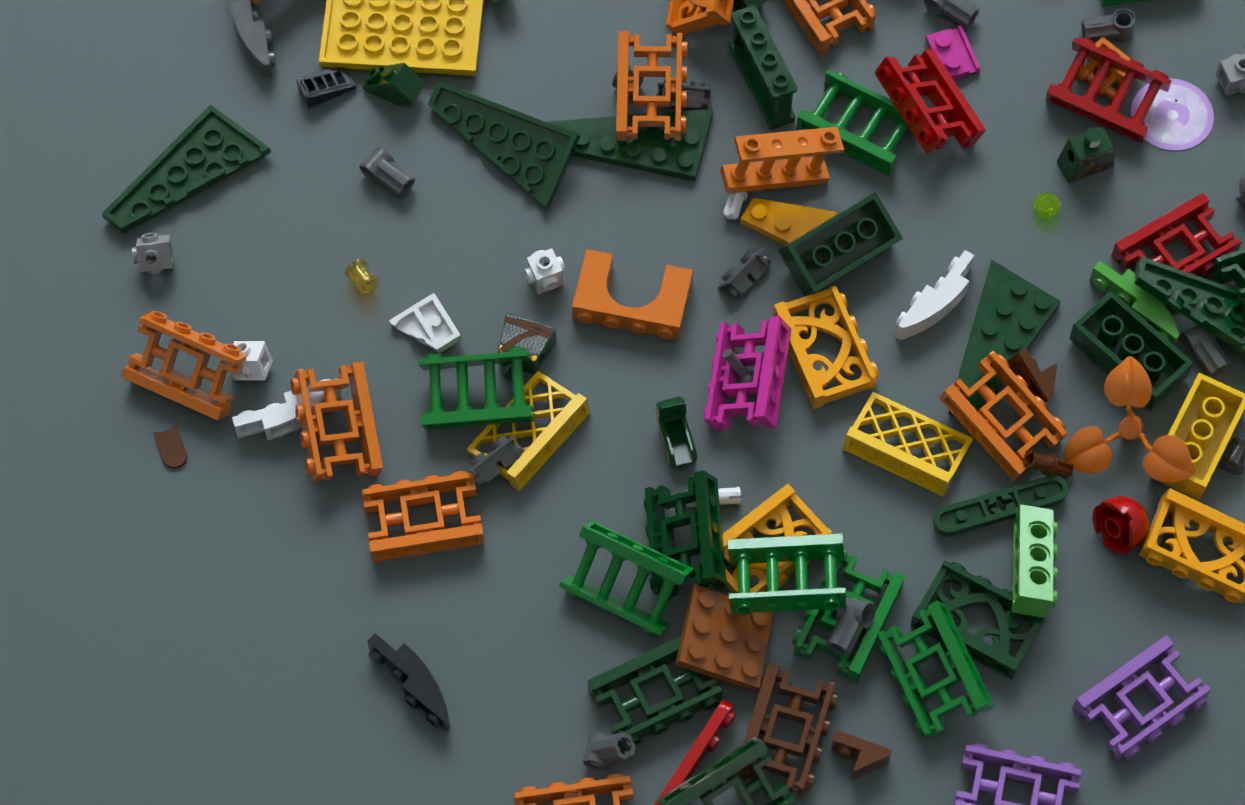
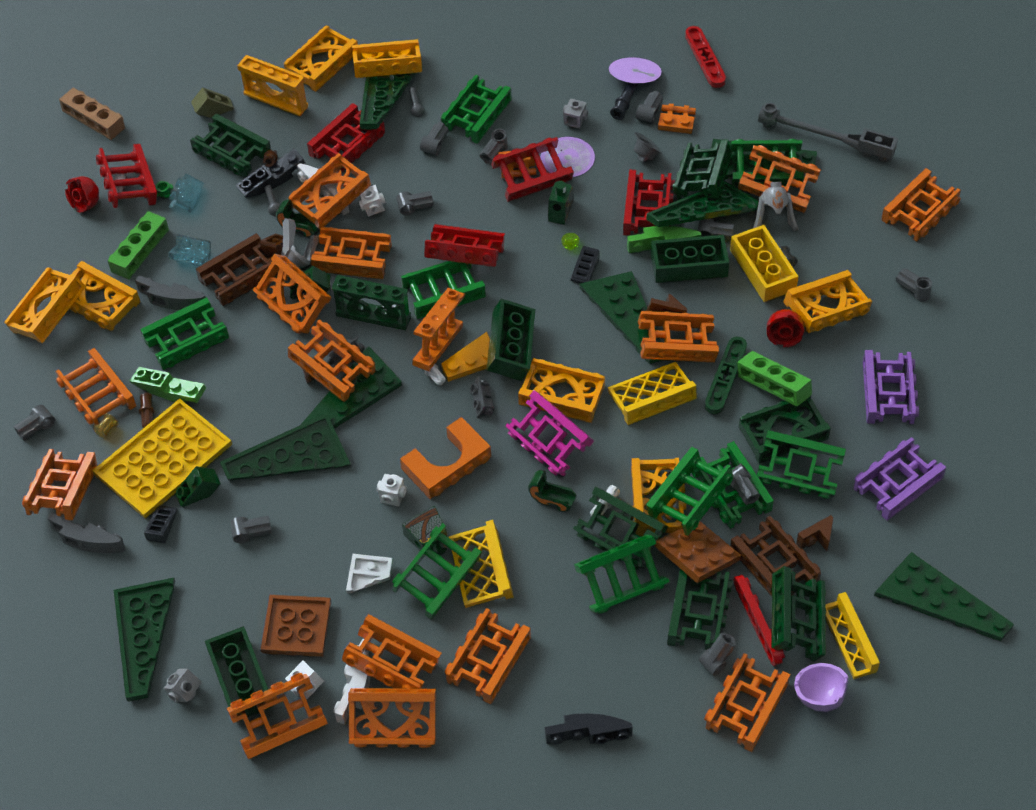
camera: 50 degrees left, 10 degrees down
reddish brown piece [153,424,187,468] -> none
clear yellow bush [345,258,379,295] -> none
dark grey hinge [467,435,524,486] -> none
dark grey bar [723,349,754,383] -> none
white slope [895,250,974,340] -> none
dark pink plate [925,25,981,81] -> none
reddish brown axle [1023,450,1074,479] -> none
orange plant [1063,356,1195,482] -> none
none -> dark green brick [204,626,274,717]
none -> dark orange plate [261,595,331,657]
none -> orange fence [348,688,436,748]
none -> black slope [571,246,600,284]

